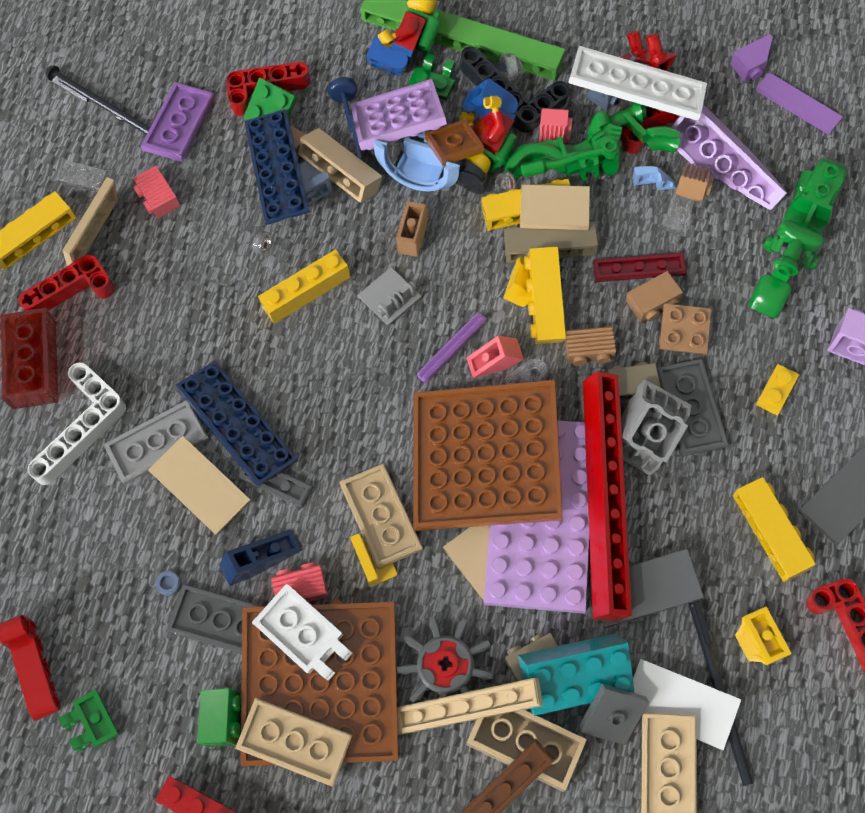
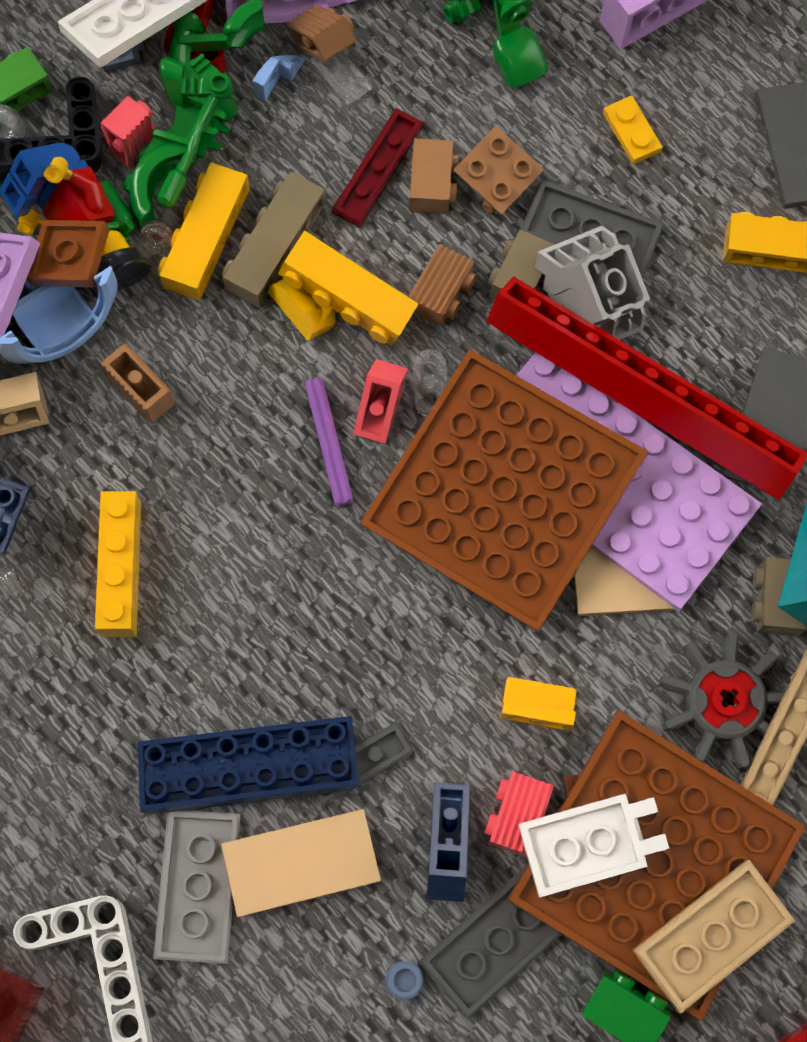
camera: 65 degrees left, 5 degrees up
tan tile [339,463,423,570] -> none
light grey hinge [357,267,421,325] -> none
tan tile [520,185,590,230] -> none

